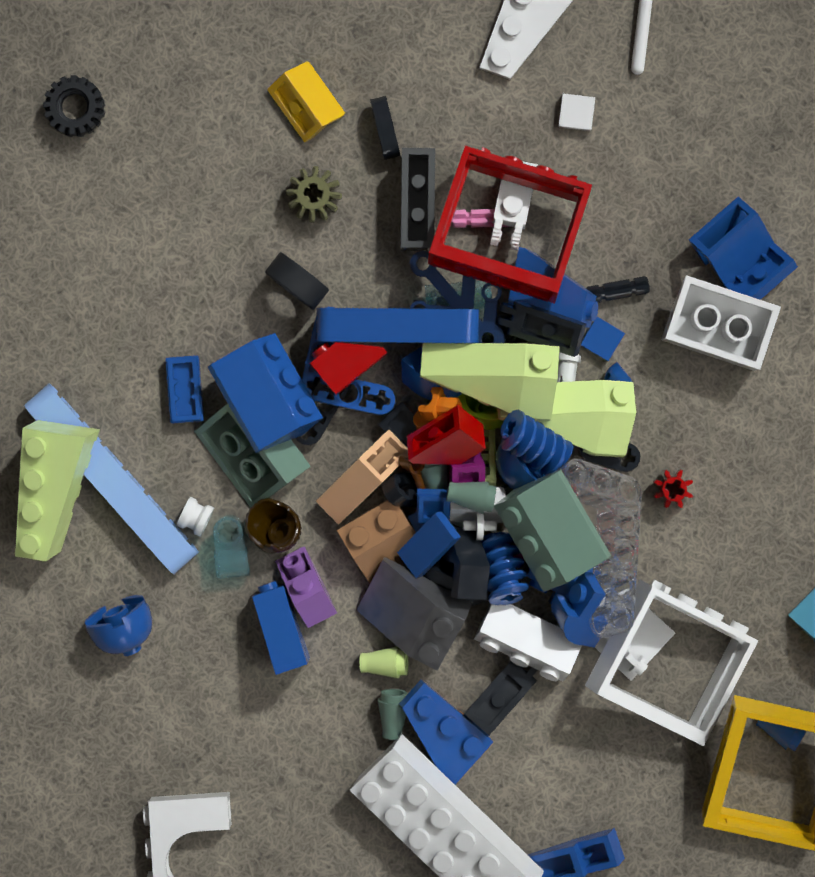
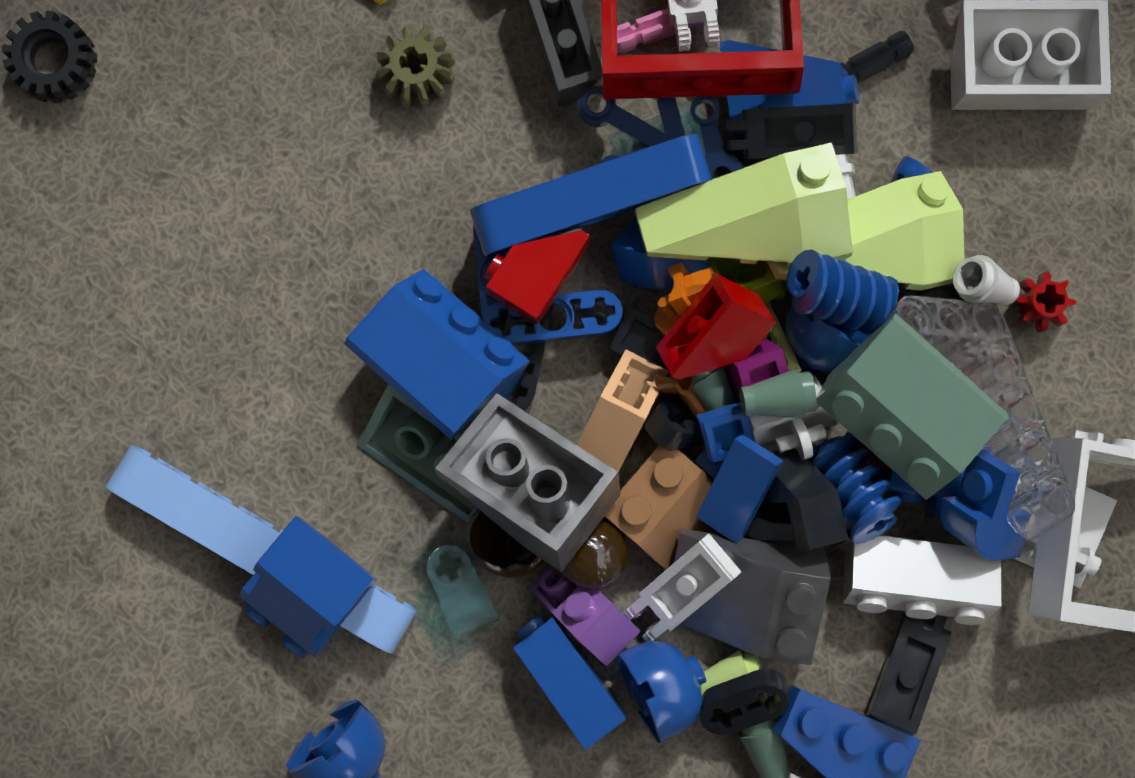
camera: 25 degrees left, 5 degrees down
yellowish green wedge [15,420,100,561] -> none
blue plate [166,355,204,423] -> none
white wheel [177,497,214,537] -> none
black tyre [265,252,329,310] -> none
blue tile [581,317,625,362] -> none
none -> blue piece [239,515,378,658]
none -> flat silver slope [435,393,620,572]
none -> dark brown hair [551,517,628,590]
none -> blue cylinder [616,641,706,743]
none -> white hinge [622,534,741,642]
none -> black beam [700,668,789,735]
none -> white cone [953,255,1020,305]

